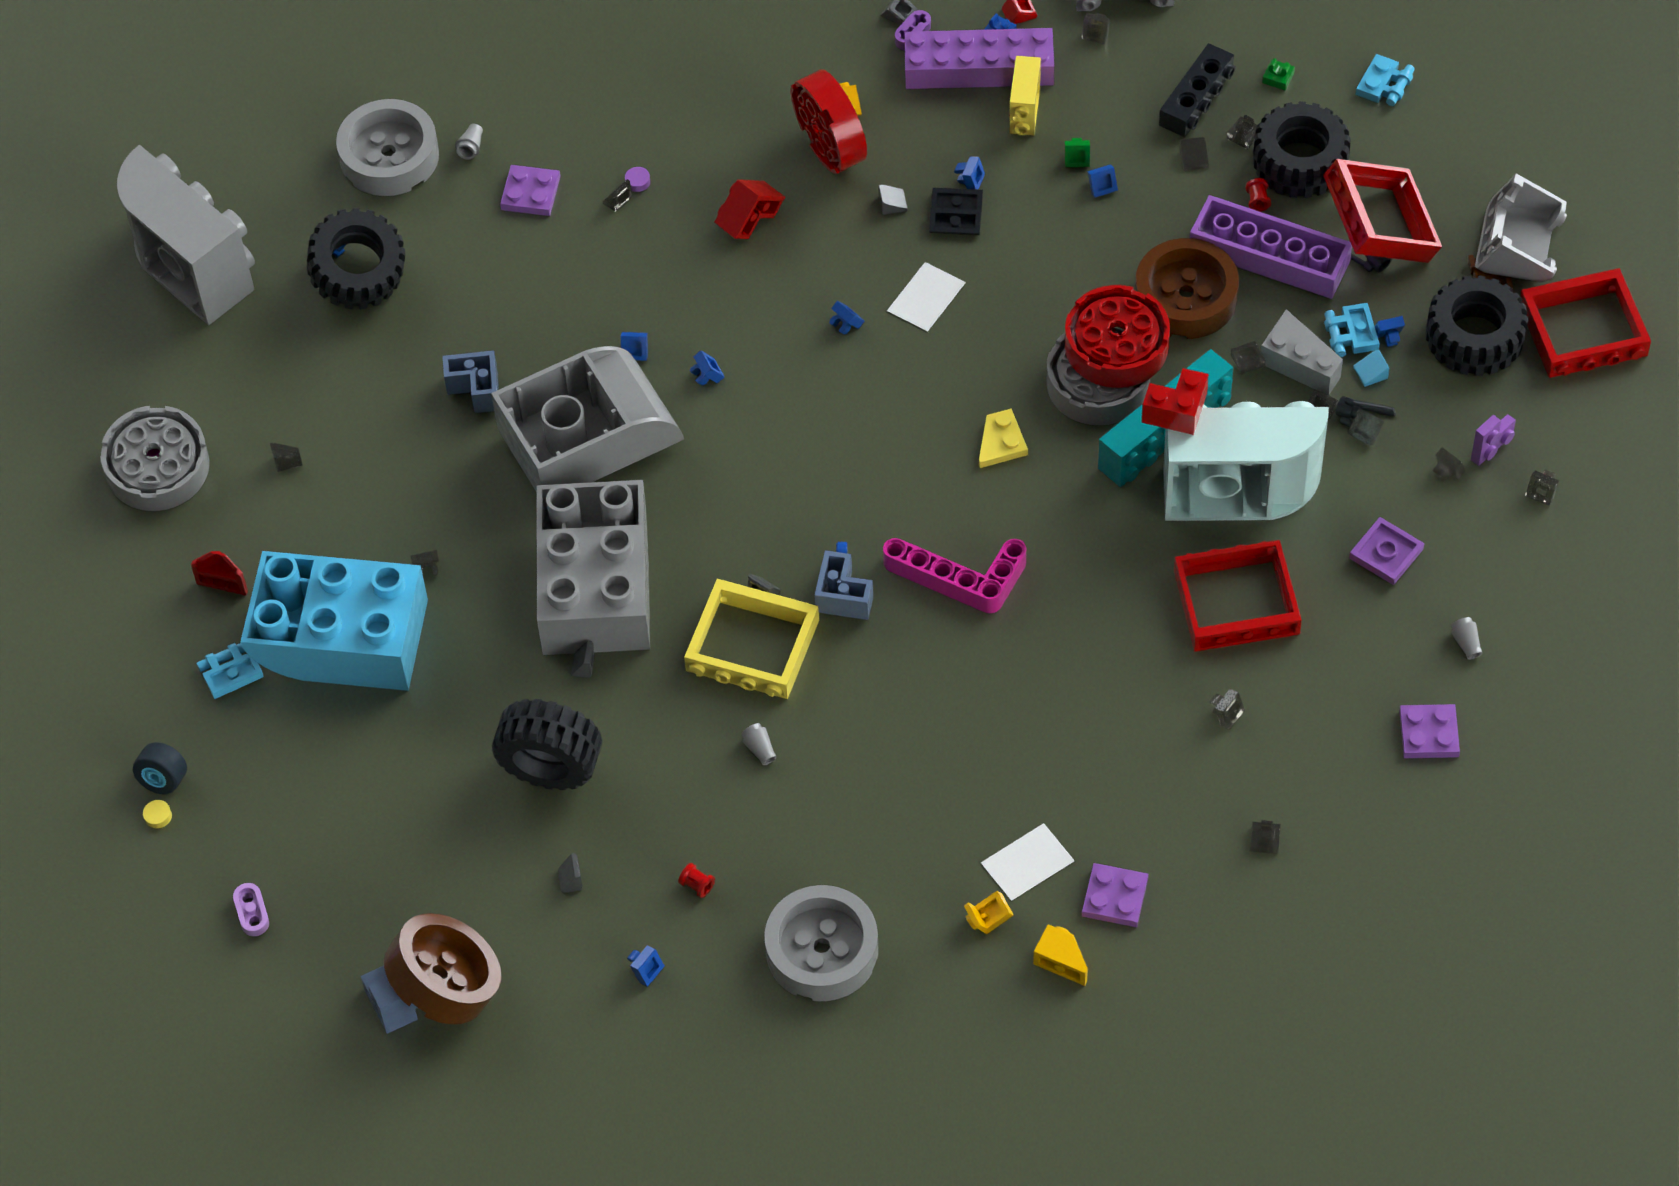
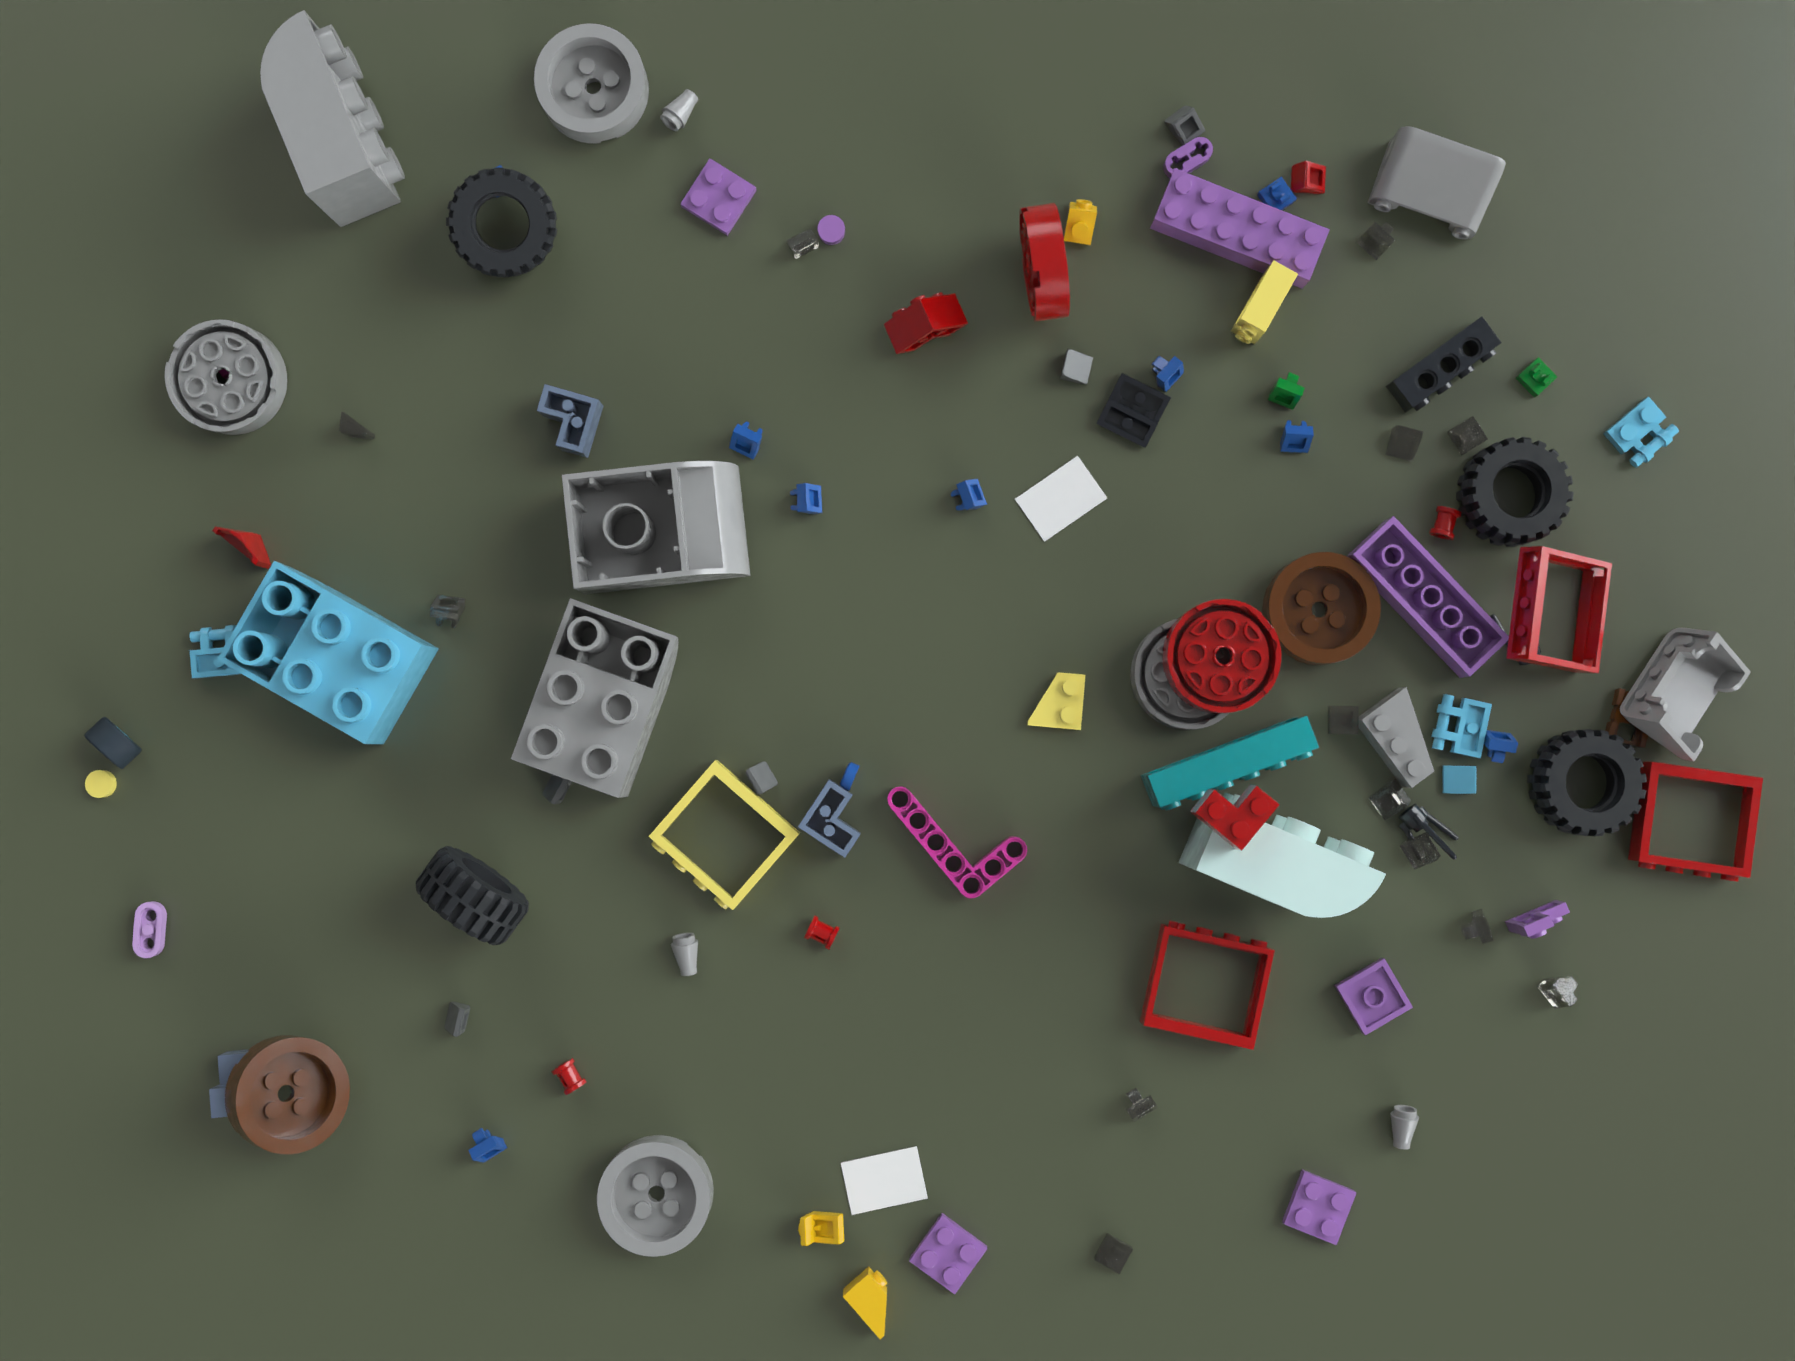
camera: 20 degrees right, 30 degrees up
none -> red bush [804,915,839,950]

